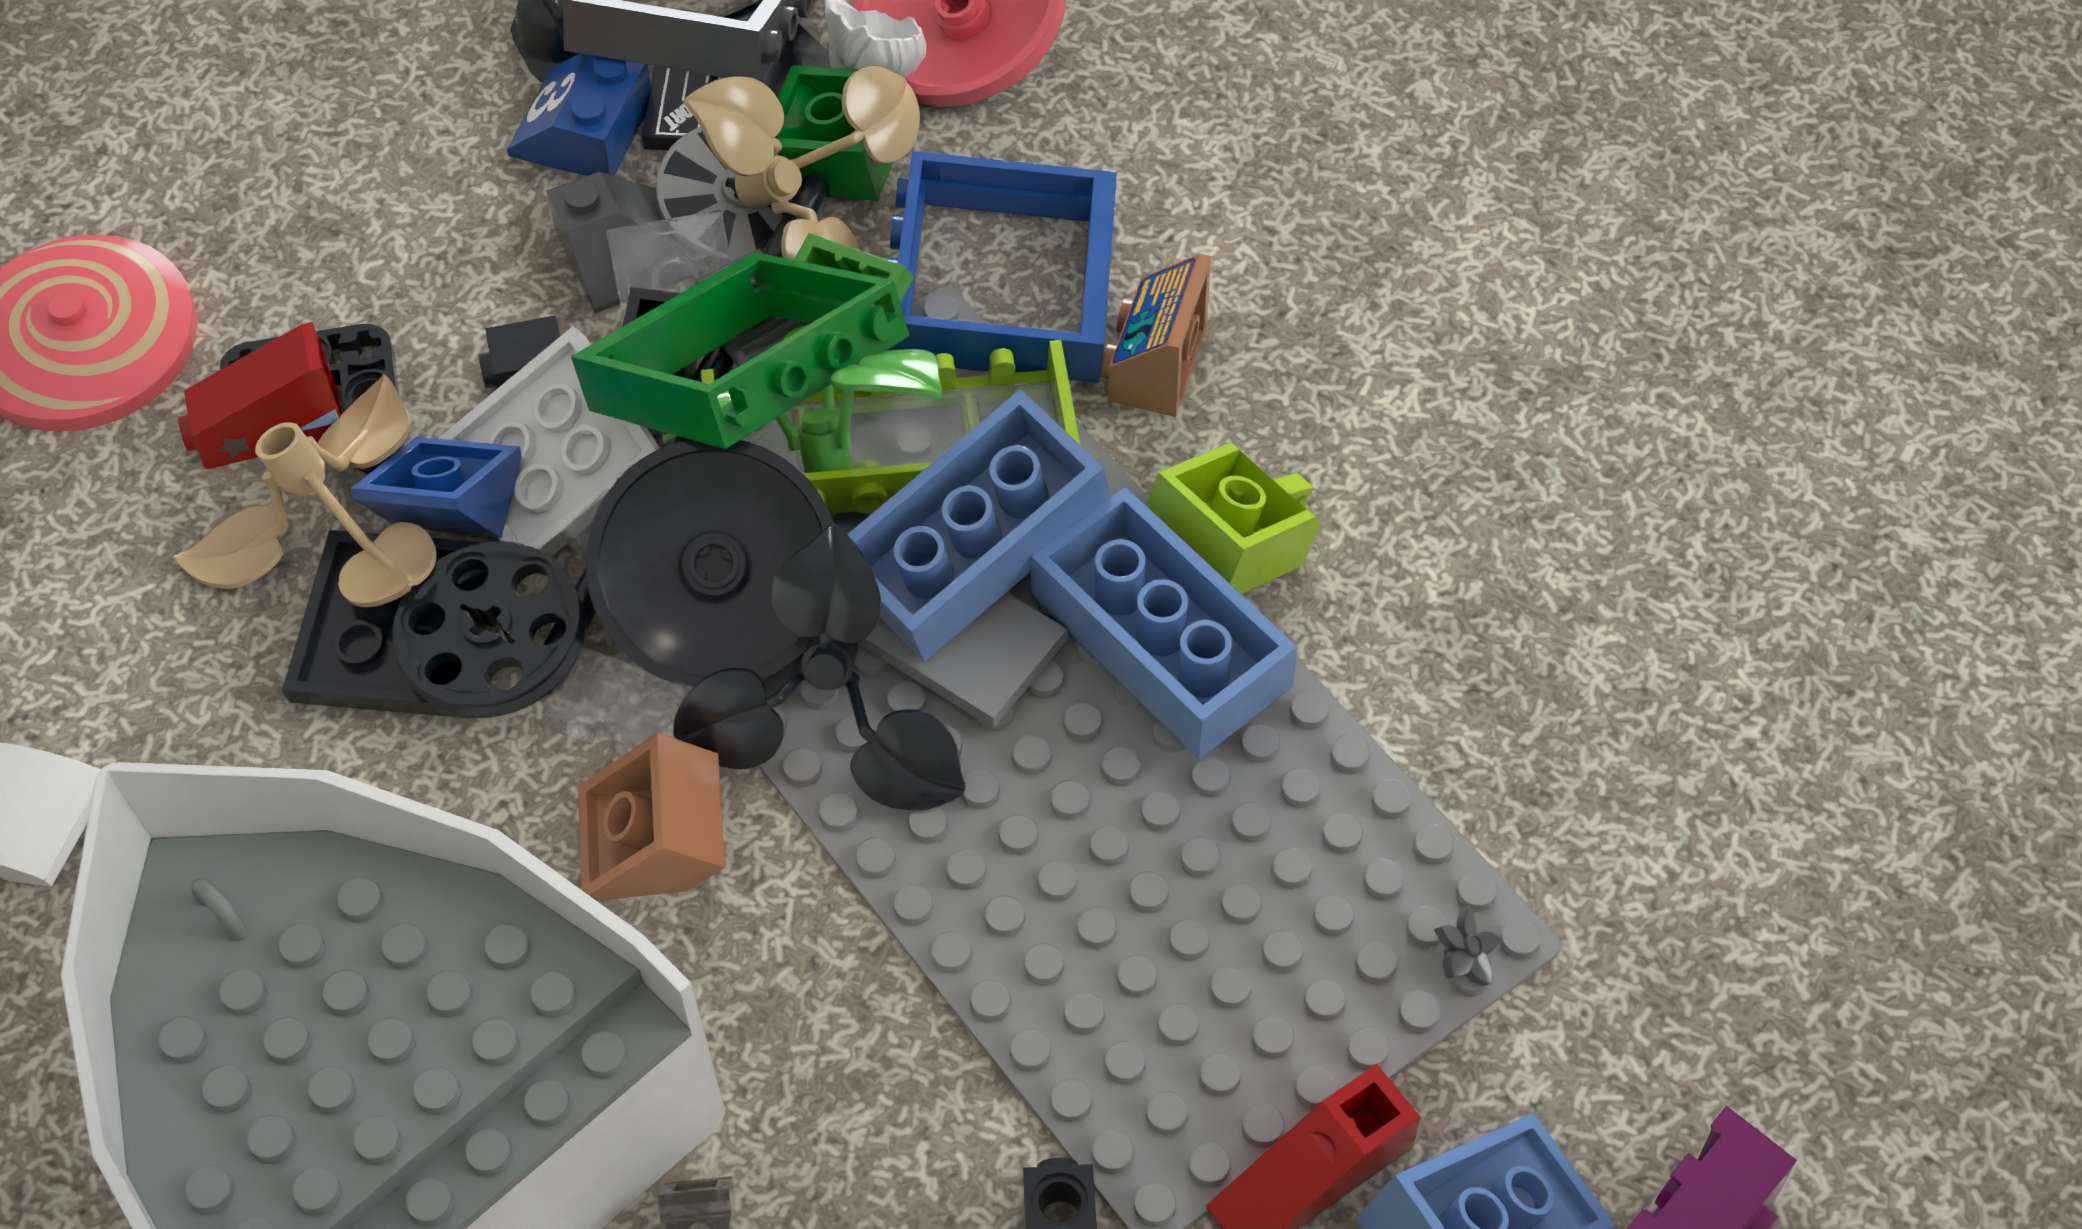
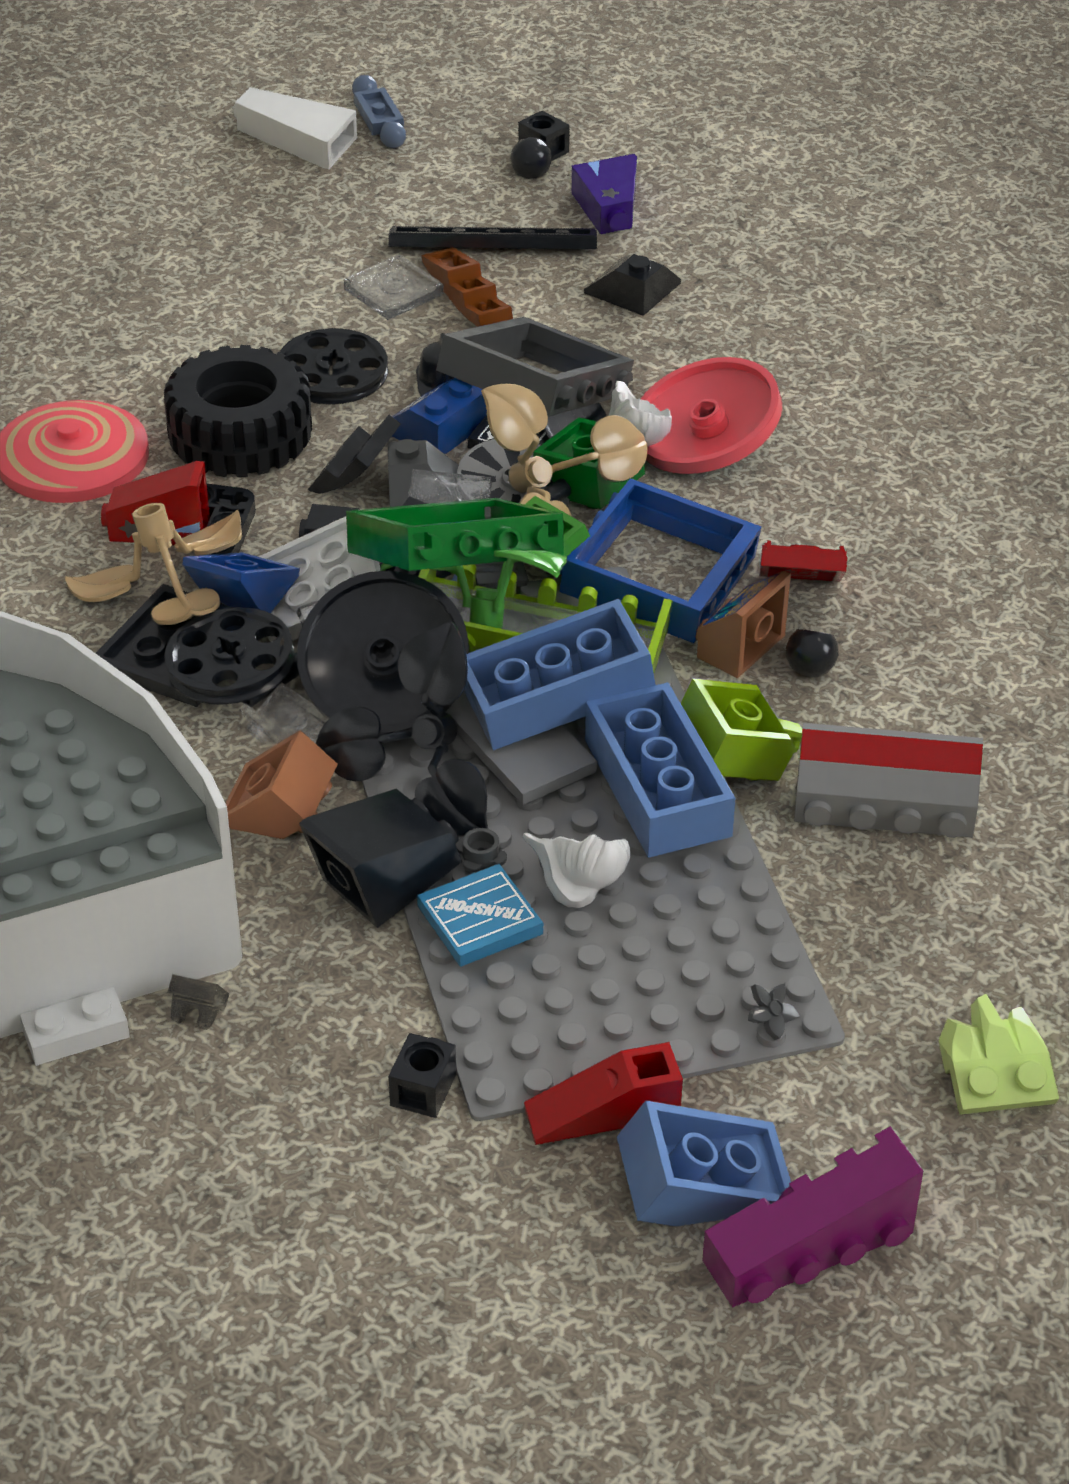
camera: 20 degrees right, 15 degrees down
none -> black tyre [164,345,312,477]
none -> black wedge [280,328,388,404]
none -> black slope [299,788,462,928]
none -> black slope [308,414,401,494]
none -> dark azure tile [417,864,544,967]
none -> dark grey plate [456,828,507,872]
none -> white hair [523,833,631,908]
none -> red piece [759,540,848,582]
none -> black piece [786,629,839,678]
none -> light grey slope [794,723,983,838]
none -> yellowish green plate [938,994,1059,1115]

